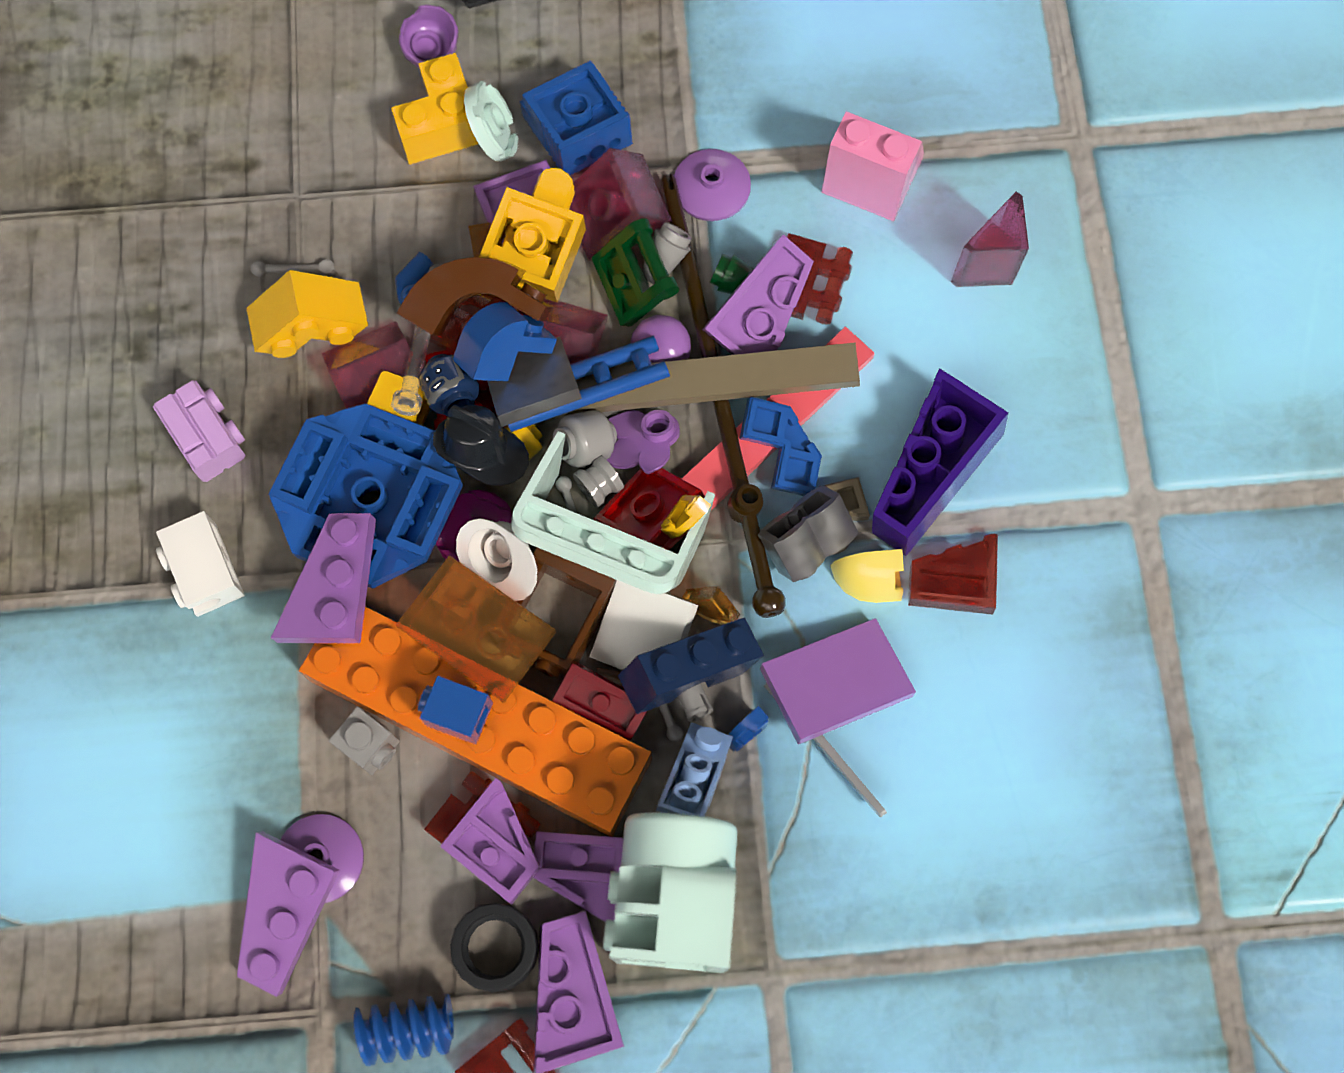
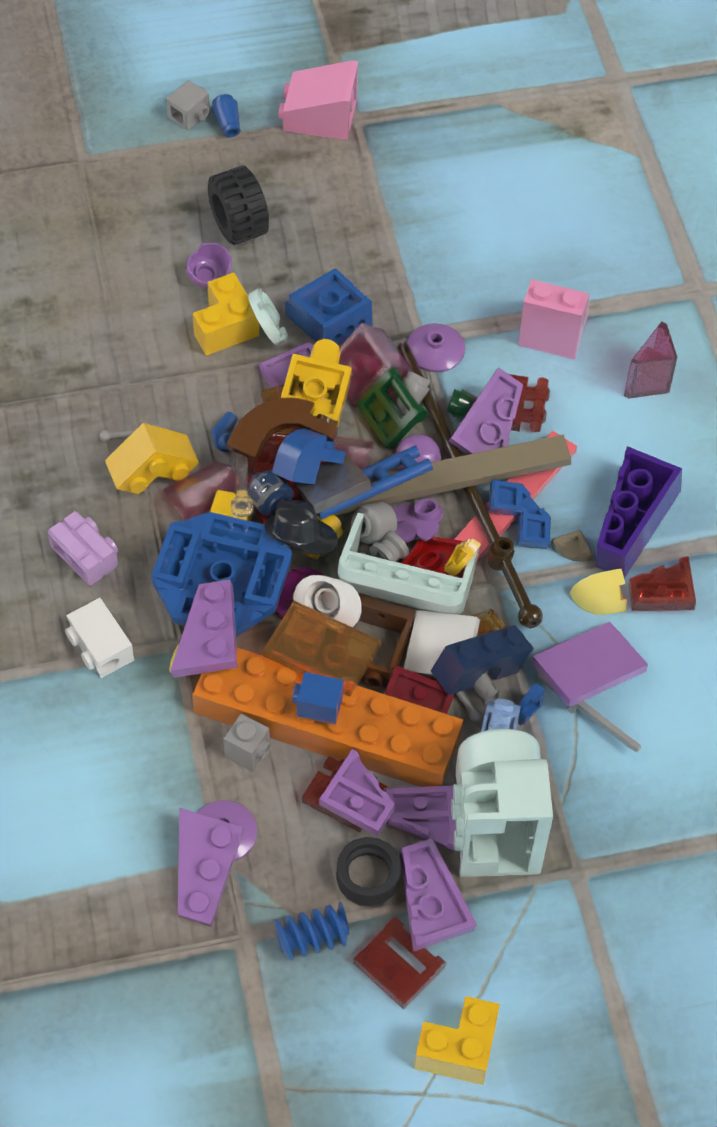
camera: 10 degrees left, 15 degrees down
flat silver brick [758,485,858,582] -> none

